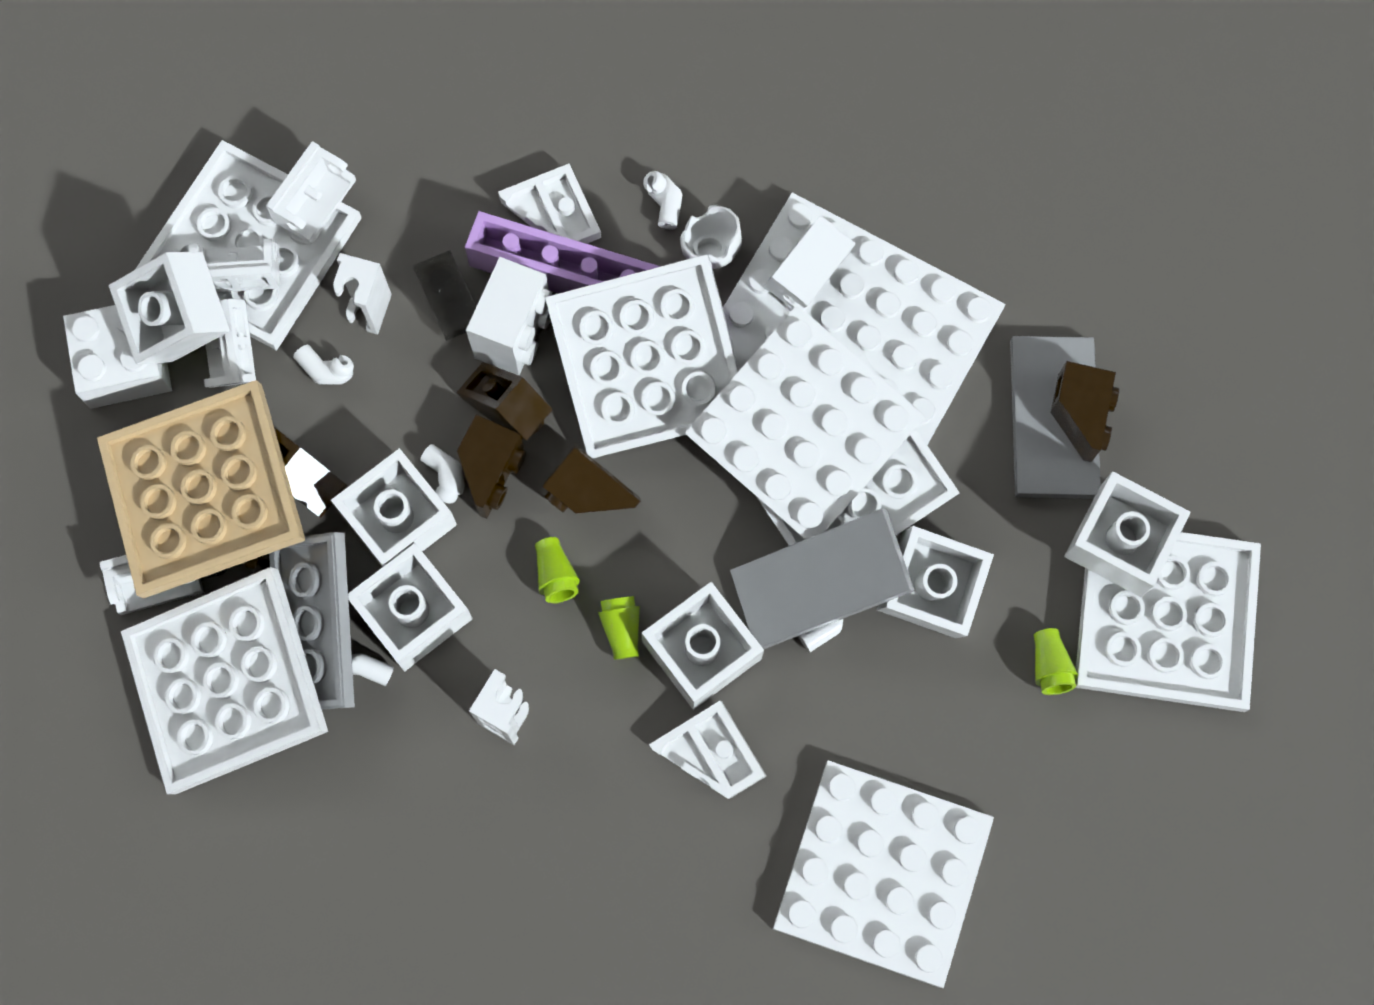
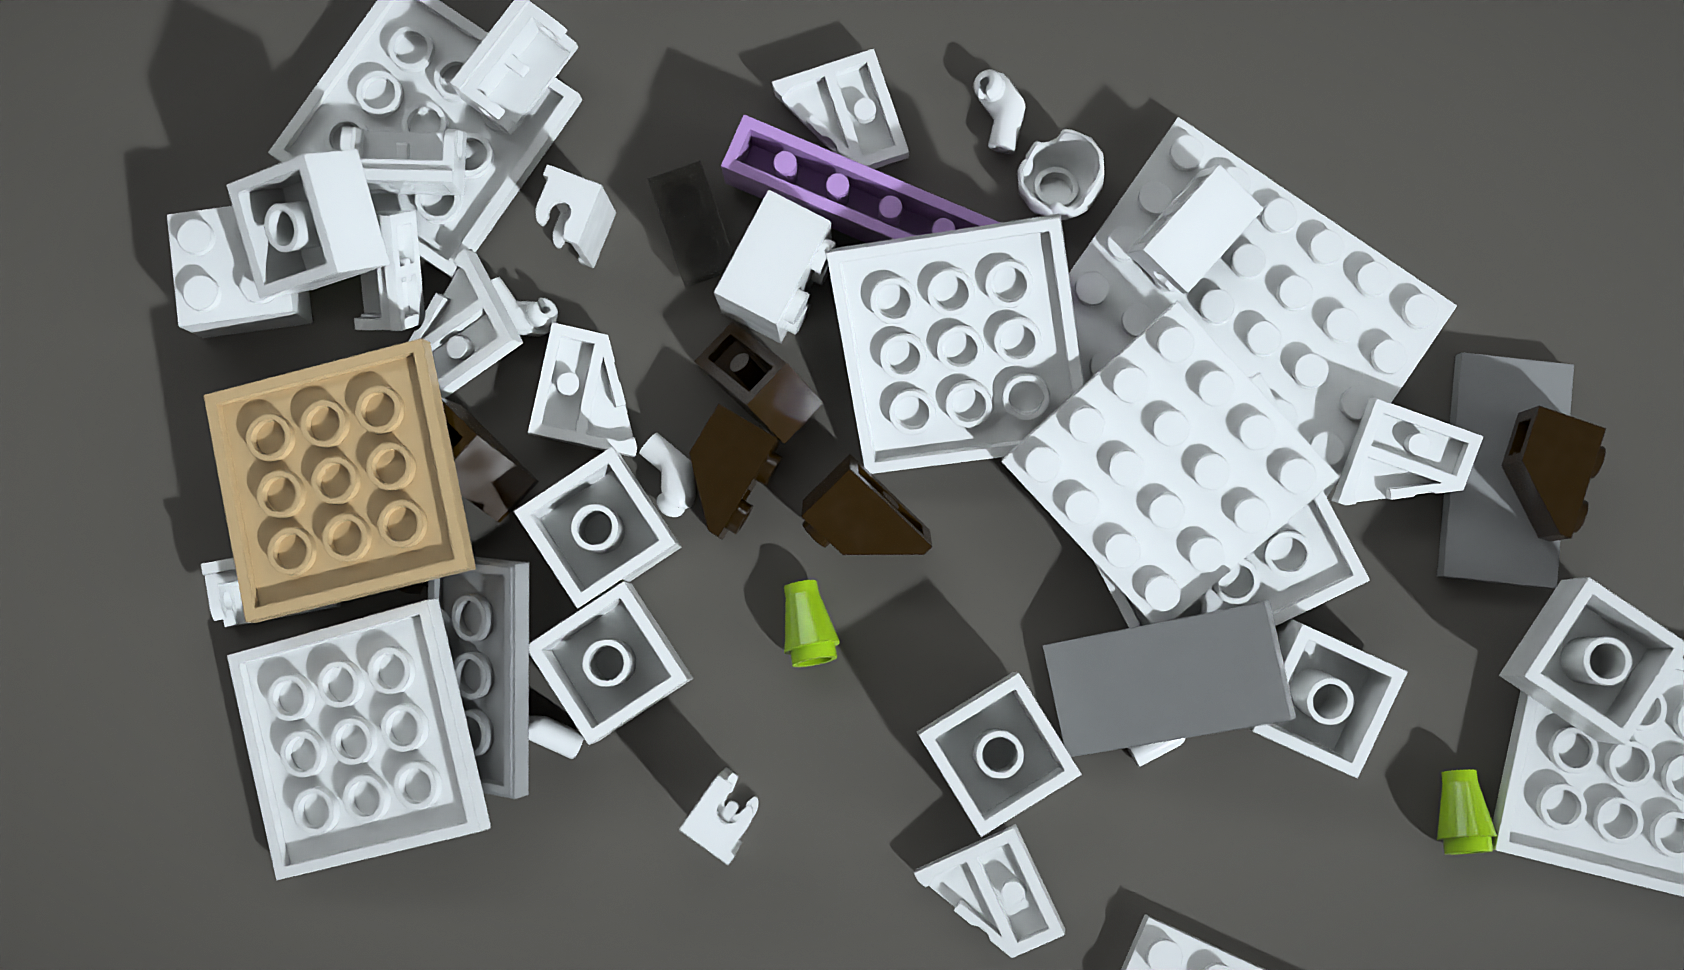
camera: 10 degrees right, 10 degrees up
lime cone [598,596,640,660] -> none
none -> white wing [408,249,523,399]
none -> white wing [528,322,637,457]
none -> white wing [1331,398,1484,505]

